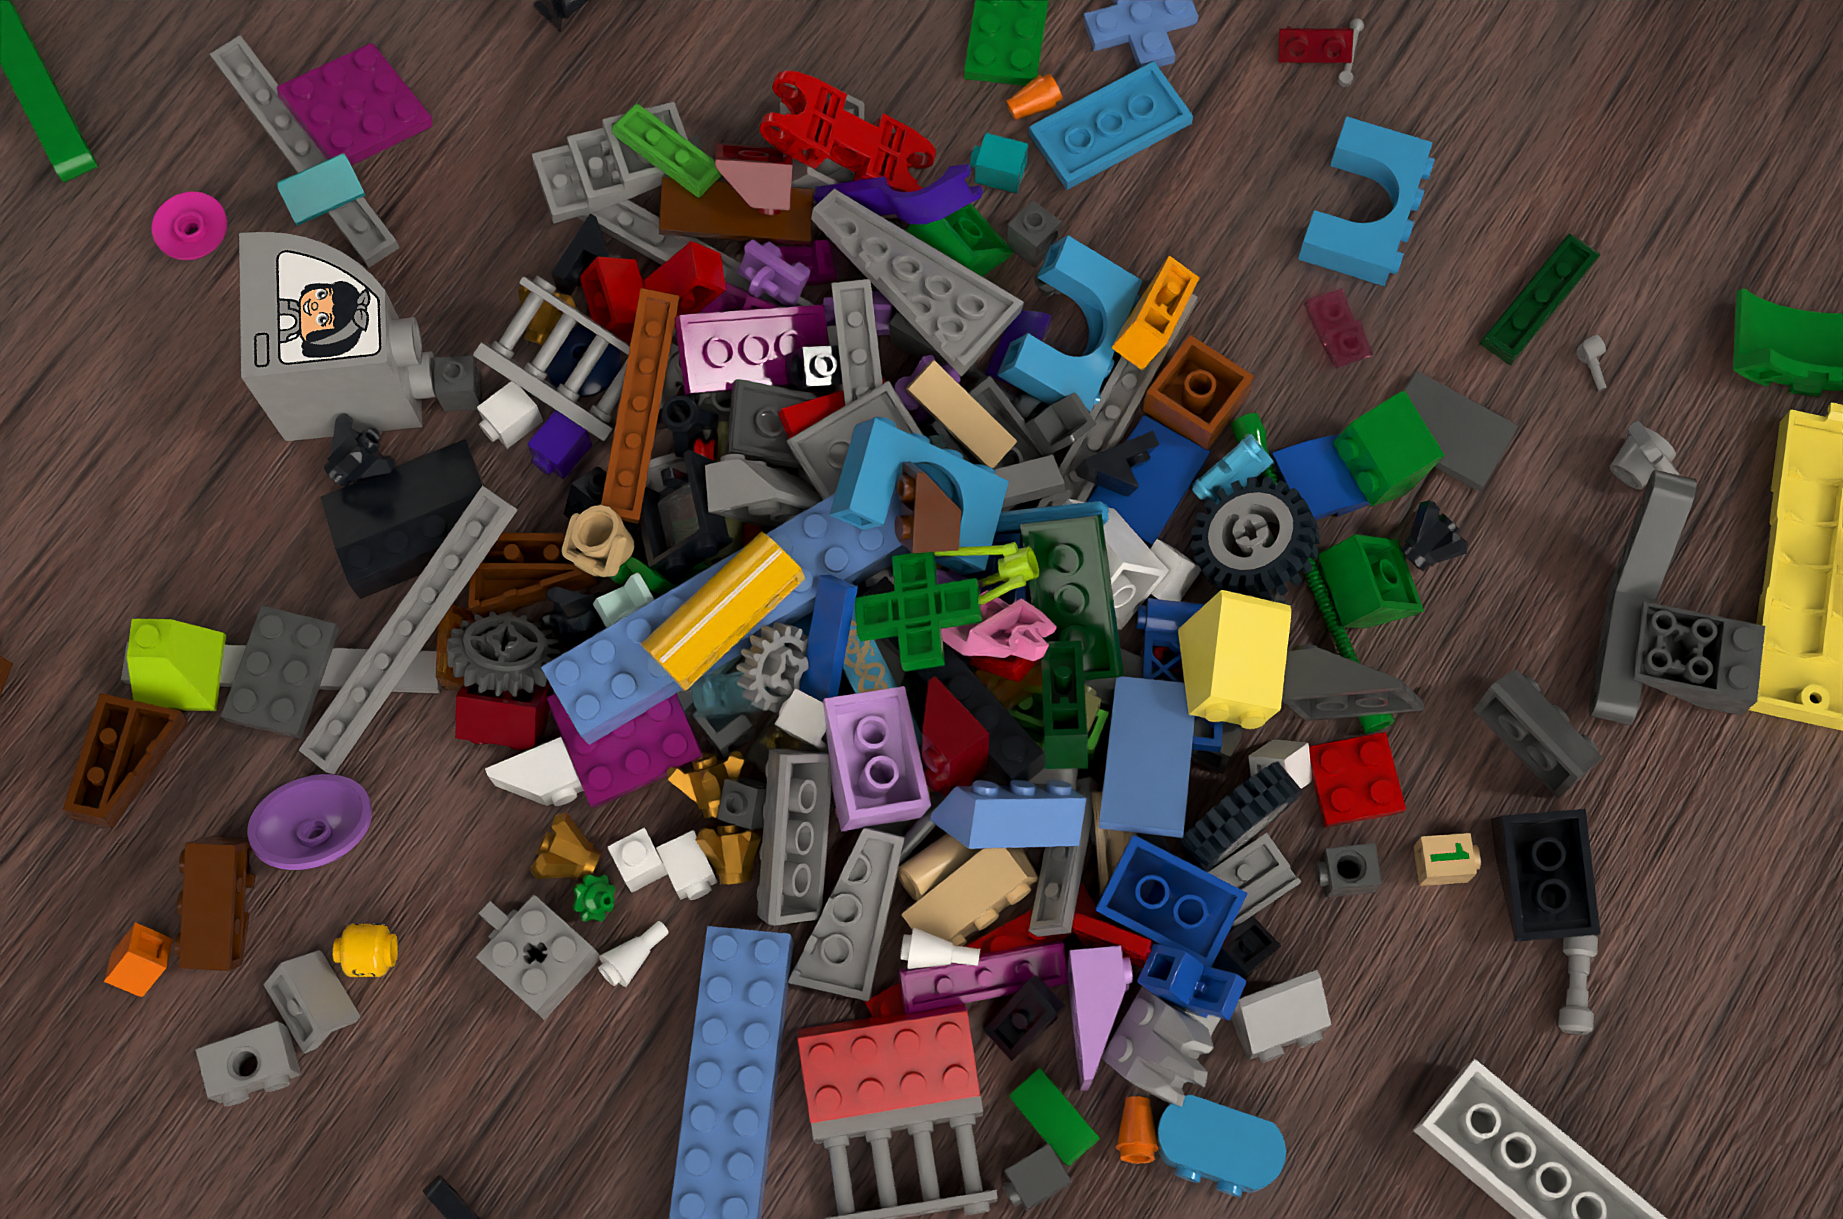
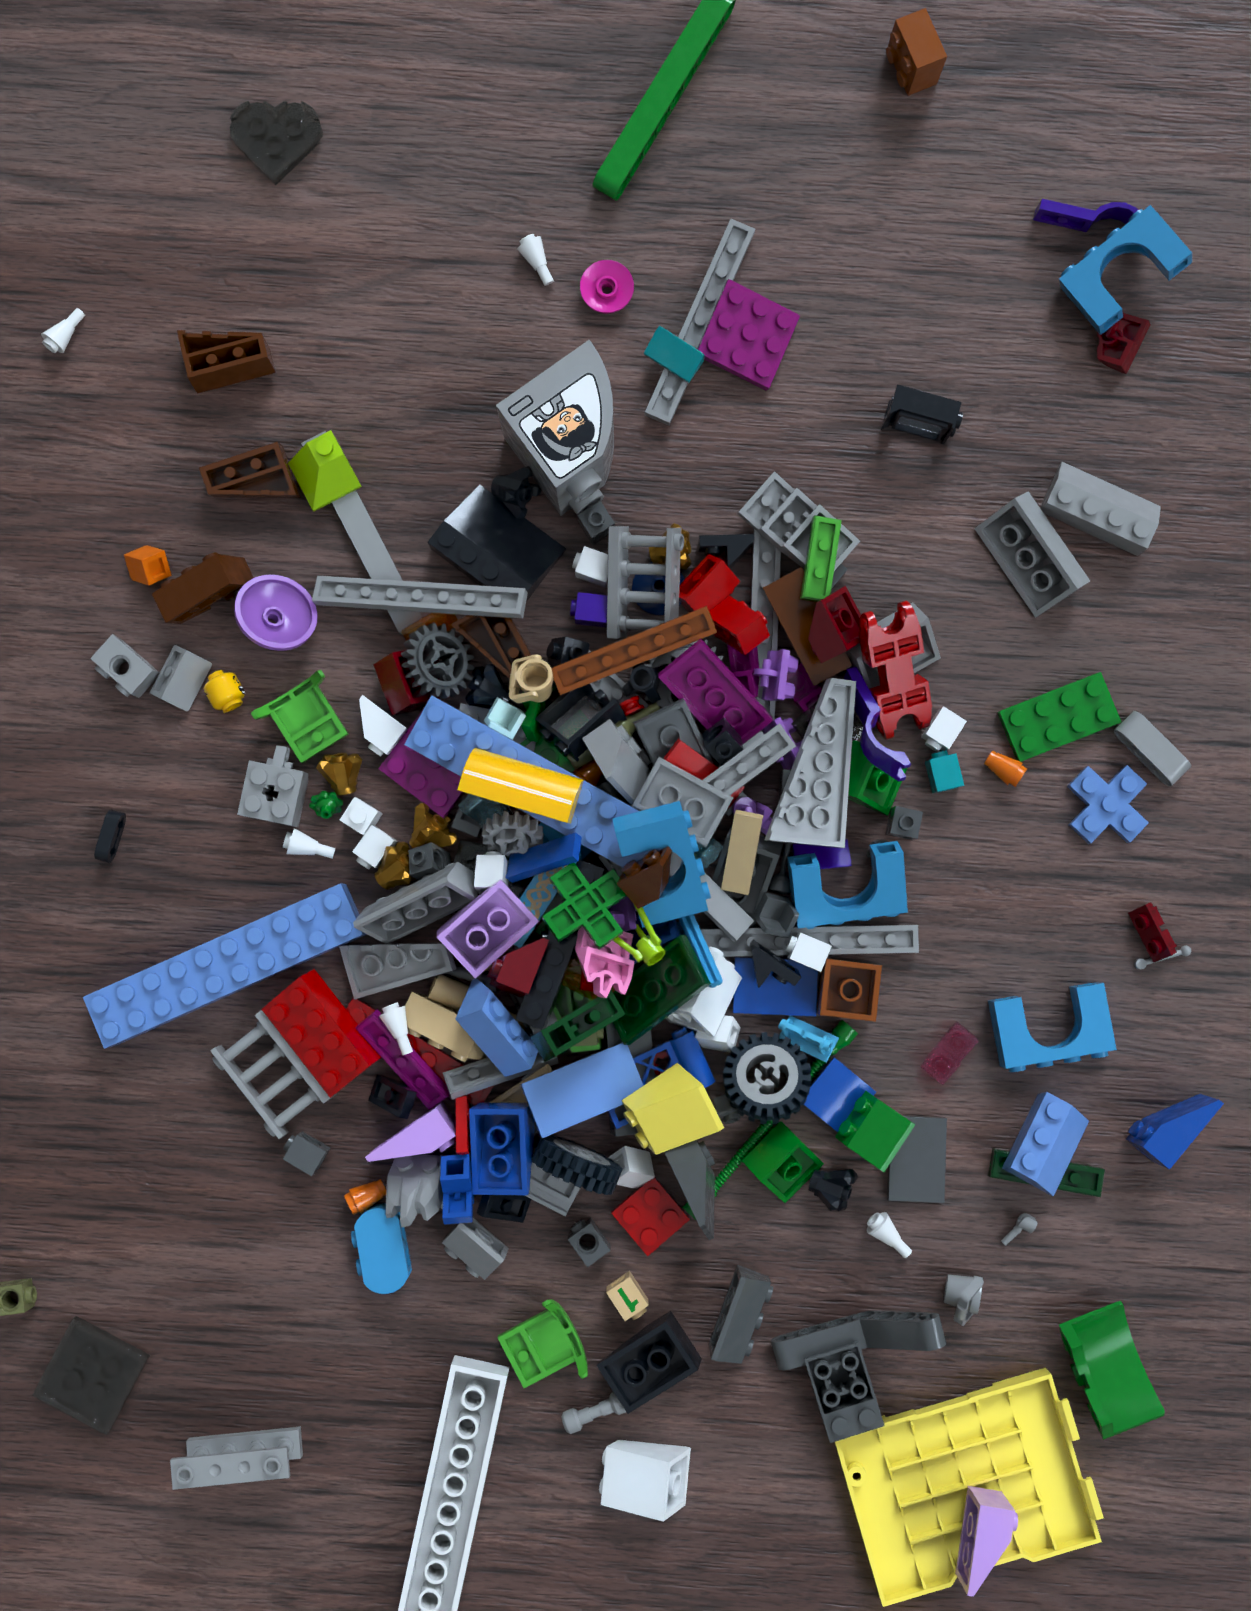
camera: 60 degrees right, 15 degrees up
dark grey plate [221,606,340,739] -> none
green slope [1008,1068,1100,1167] -> none
dark azure plate [1028,61,1193,190] -> none
light orange slope [1111,255,1200,370] -> none
none -> bright green piece [251,670,349,764]
none -> bright green piece [498,1299,588,1388]
none -> white cone [517,234,554,286]
none -> white slope [599,1440,691,1522]
none -> white brick [785,932,832,972]
none -> white cone [867,1212,912,1258]
none -> white brick [921,706,967,752]
none -> medium blue slope [1002,1092,1089,1196]
none -> blue slope [1126,1094,1224,1170]

